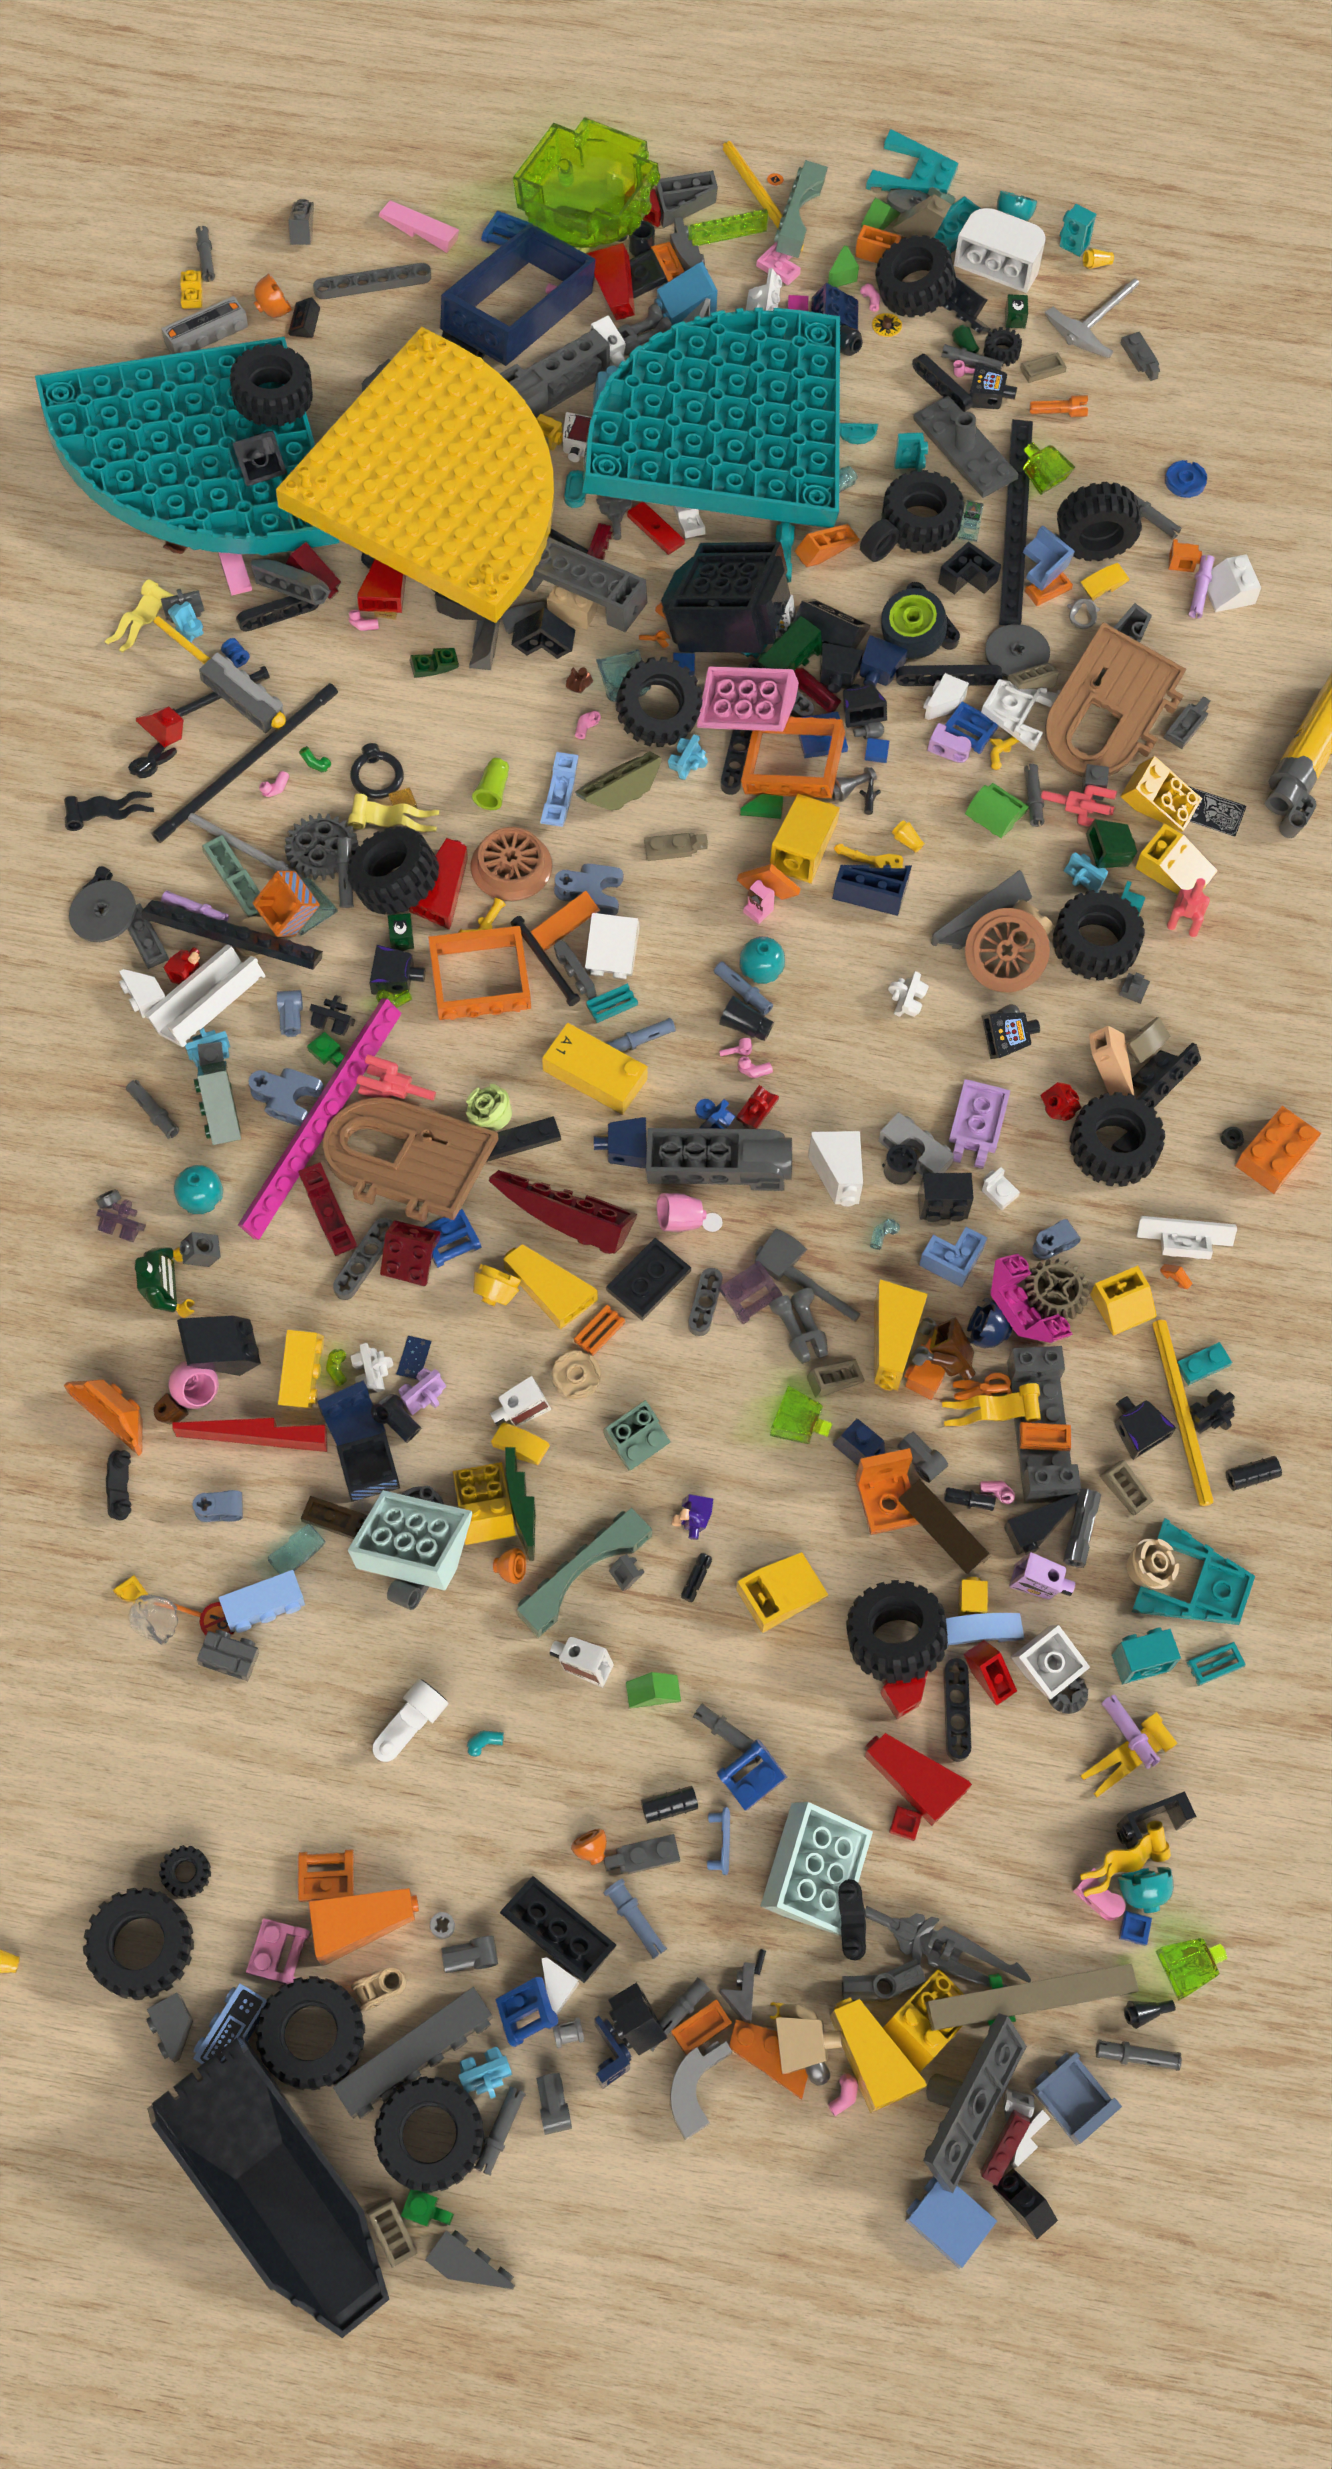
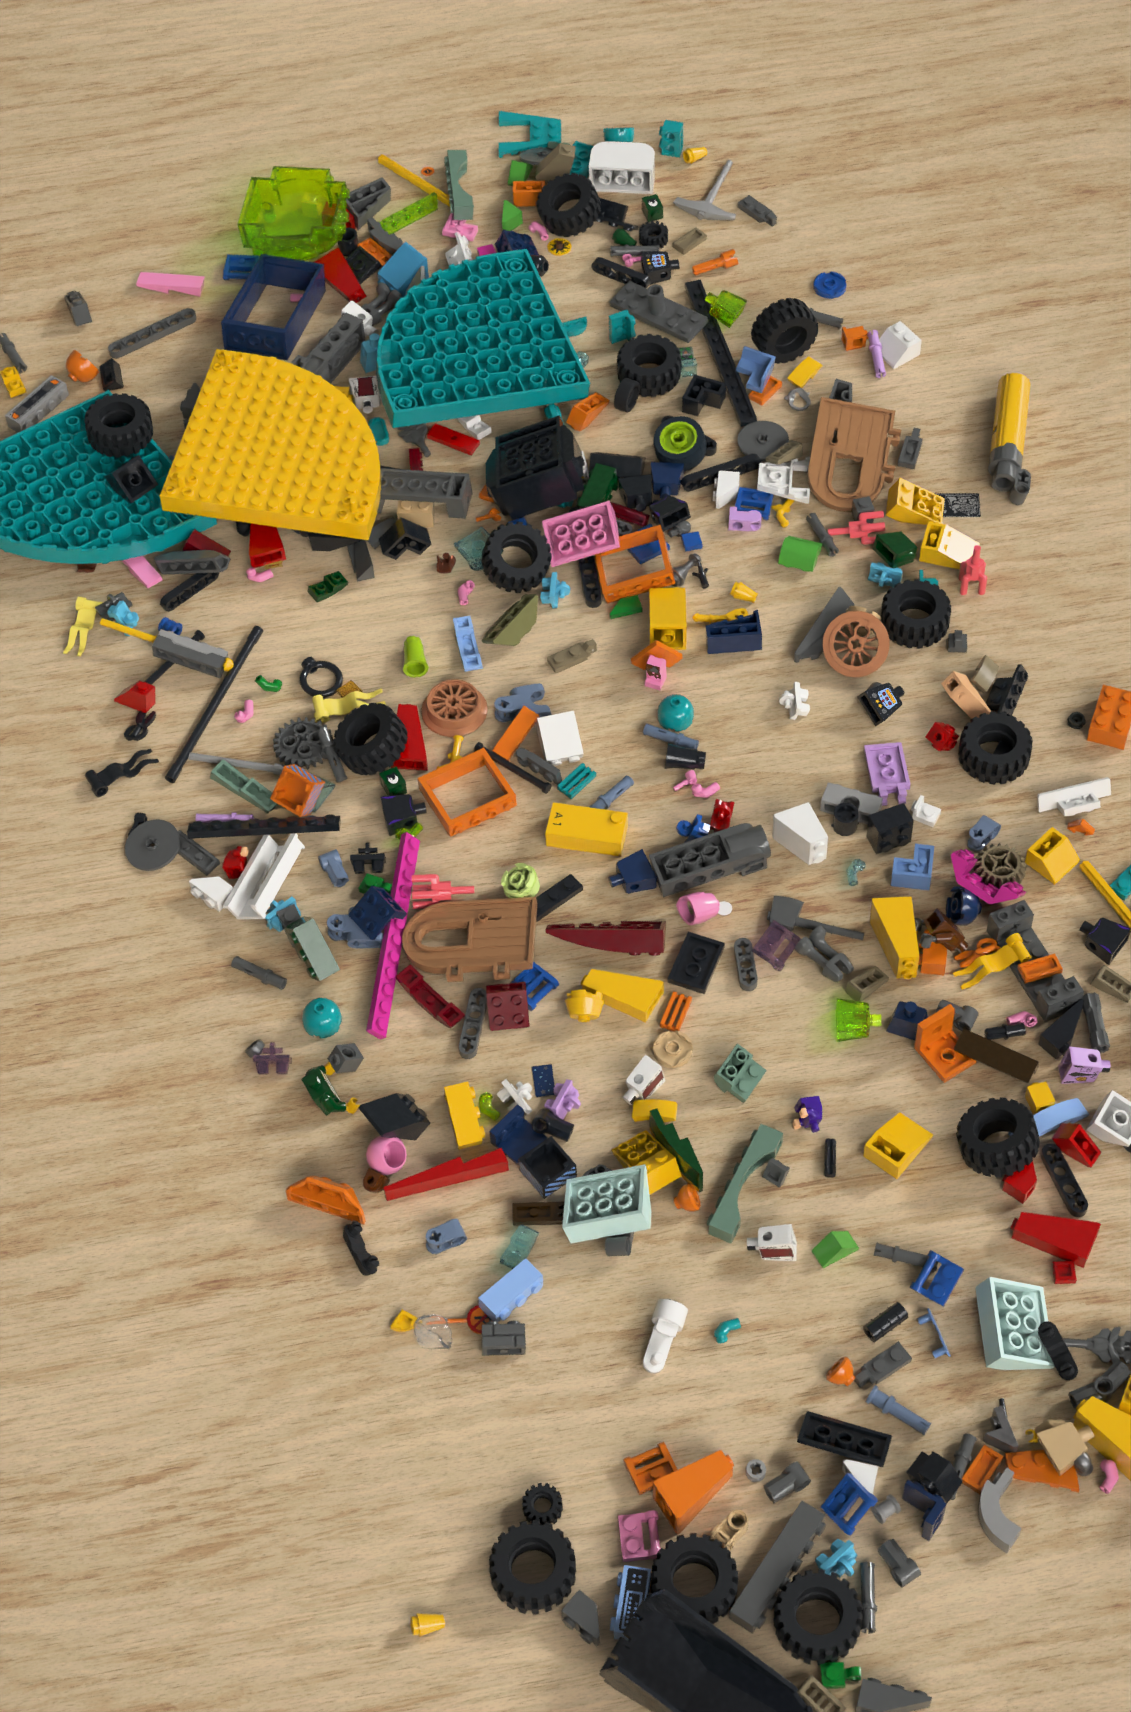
camera: 15 degrees left, 10 degrees down
none -> dark blue bracket [348,886,407,940]

